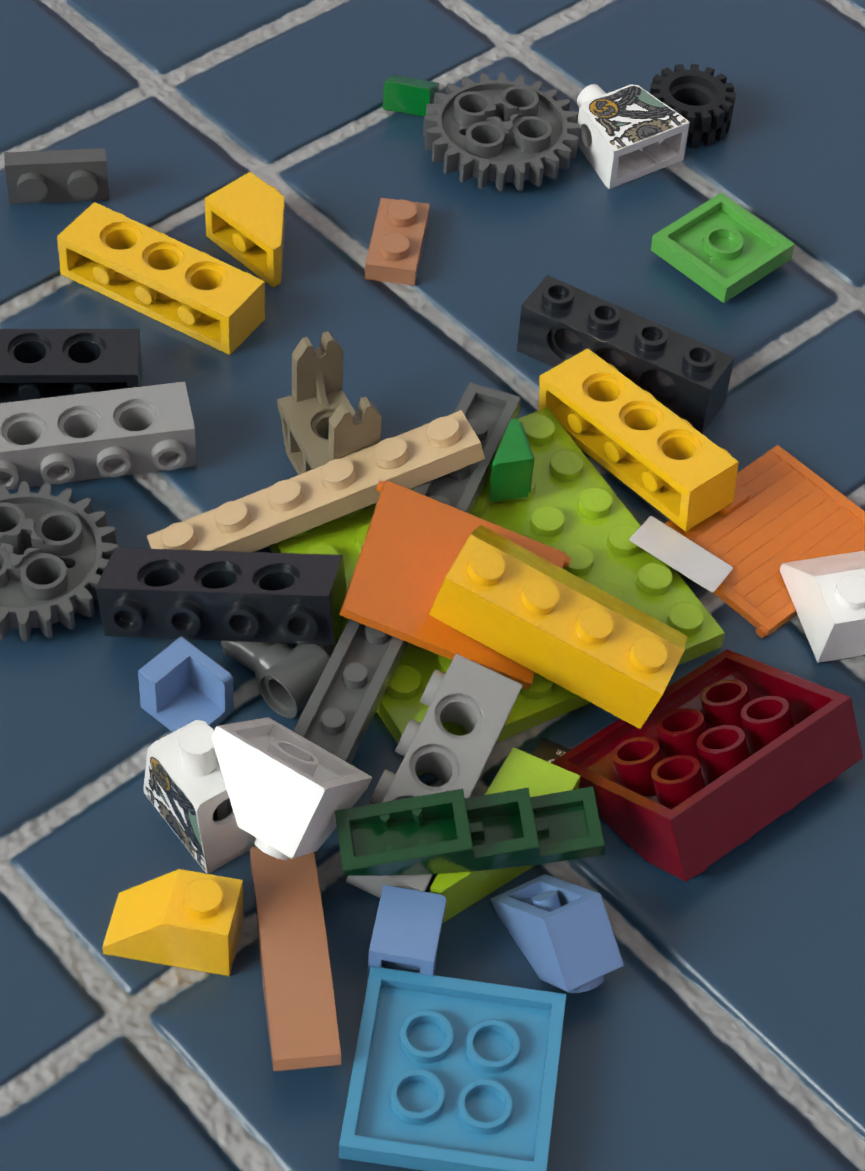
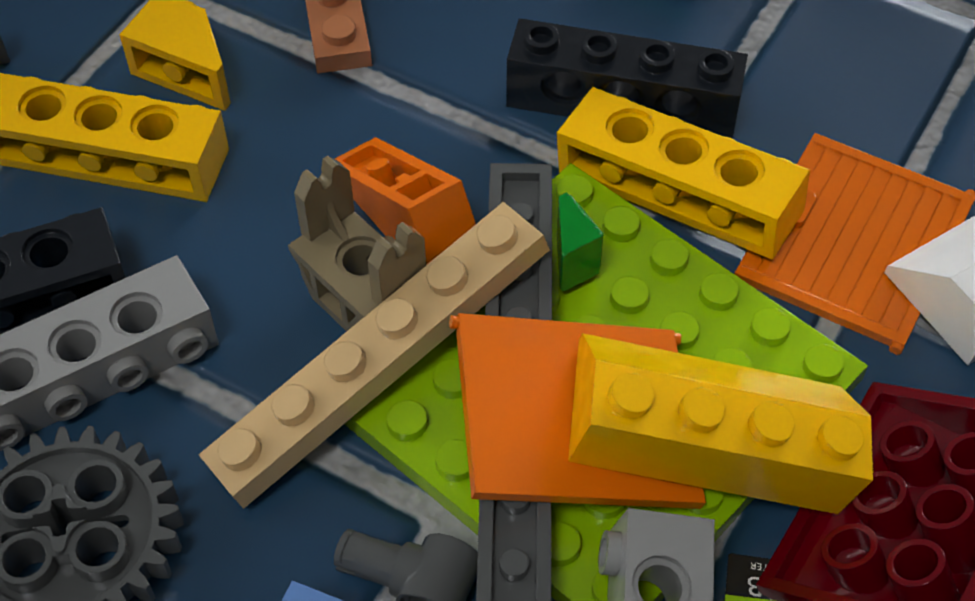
camera: 15 degrees left, 5 degrees up
black brick [96,548,347,645] -> none
white sticker [629,516,733,593] -> none
none -> orange slope [335,137,476,265]

